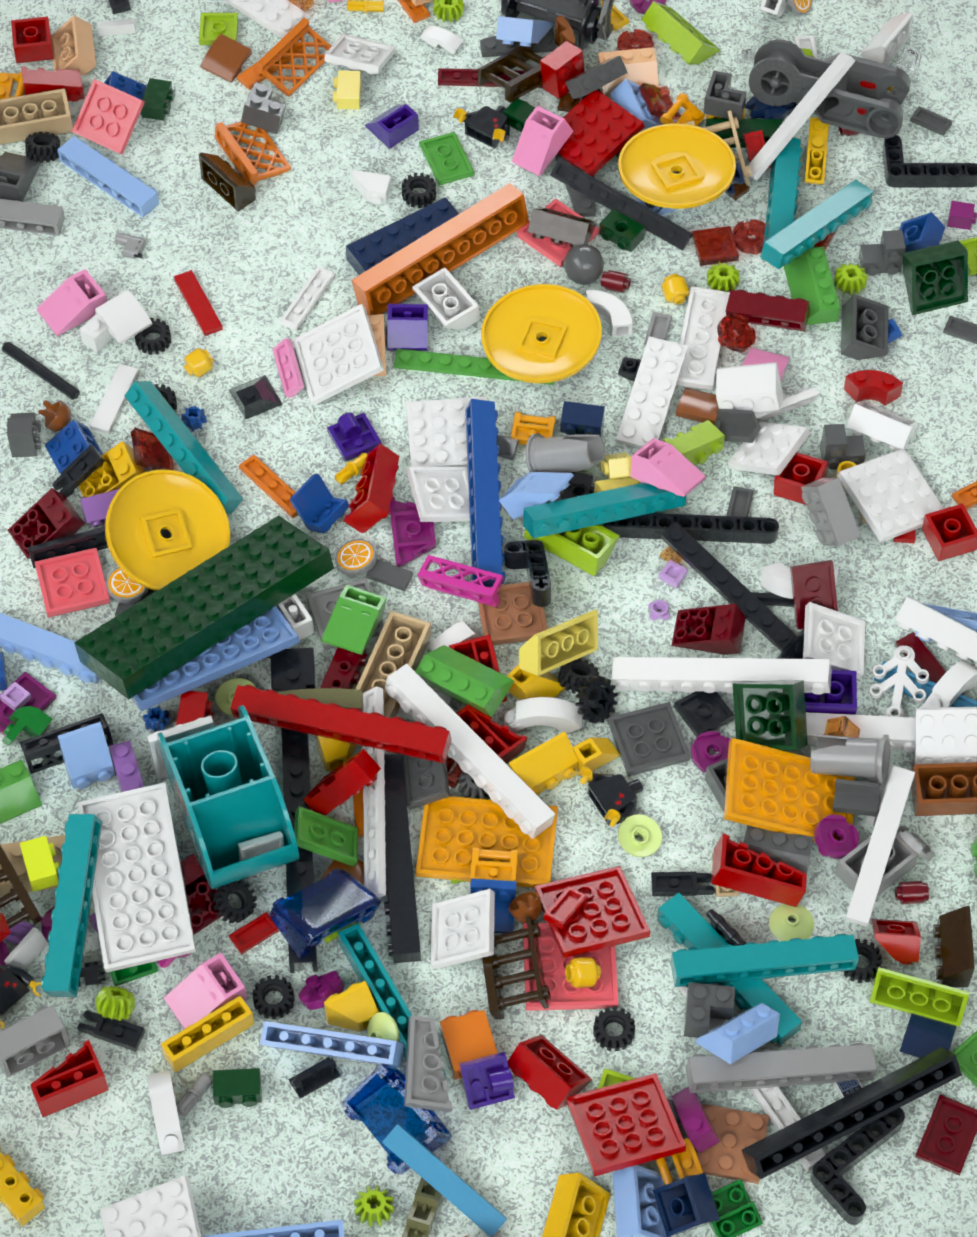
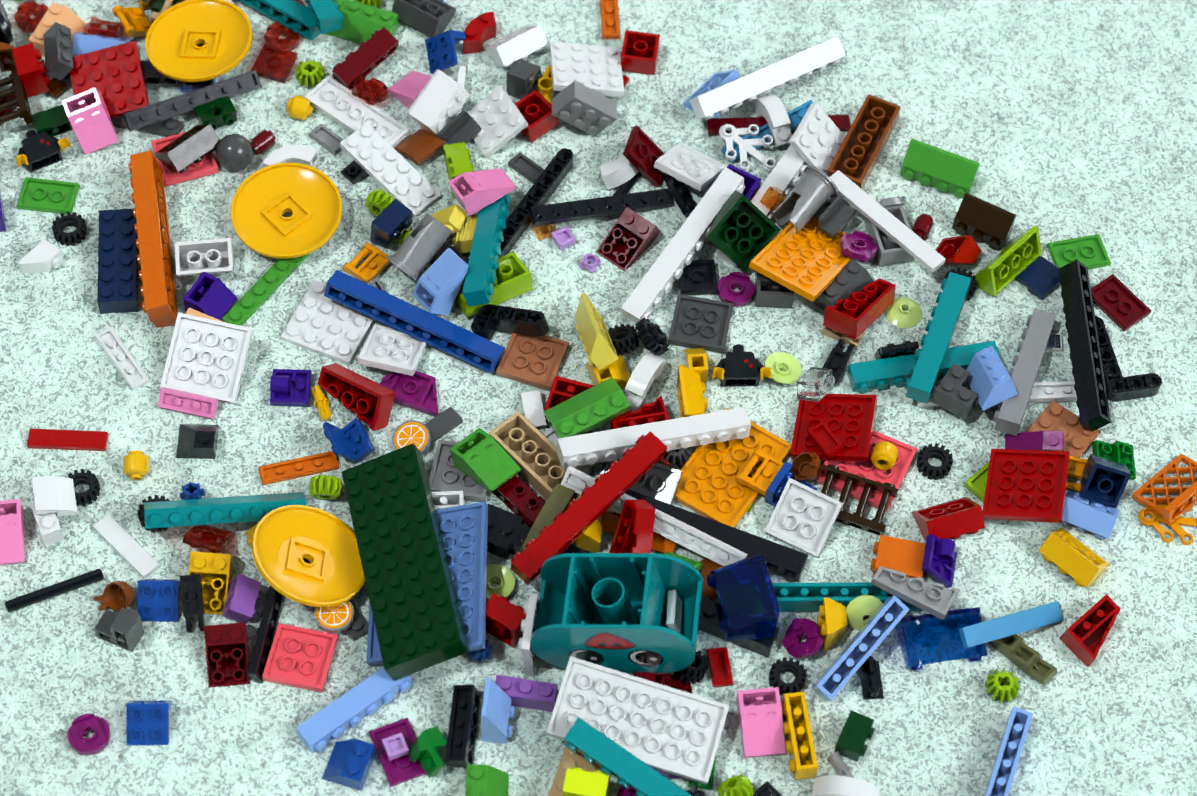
camera: 65 degrees left, 0 degrees up
dark pink fence [417,555,504,607] -> none
none -> lime gear [309,474,343,501]
none -> lime gear [365,188,394,217]
none -> blue bracket [425,30,466,74]
none -> clear brick [796,367,835,402]

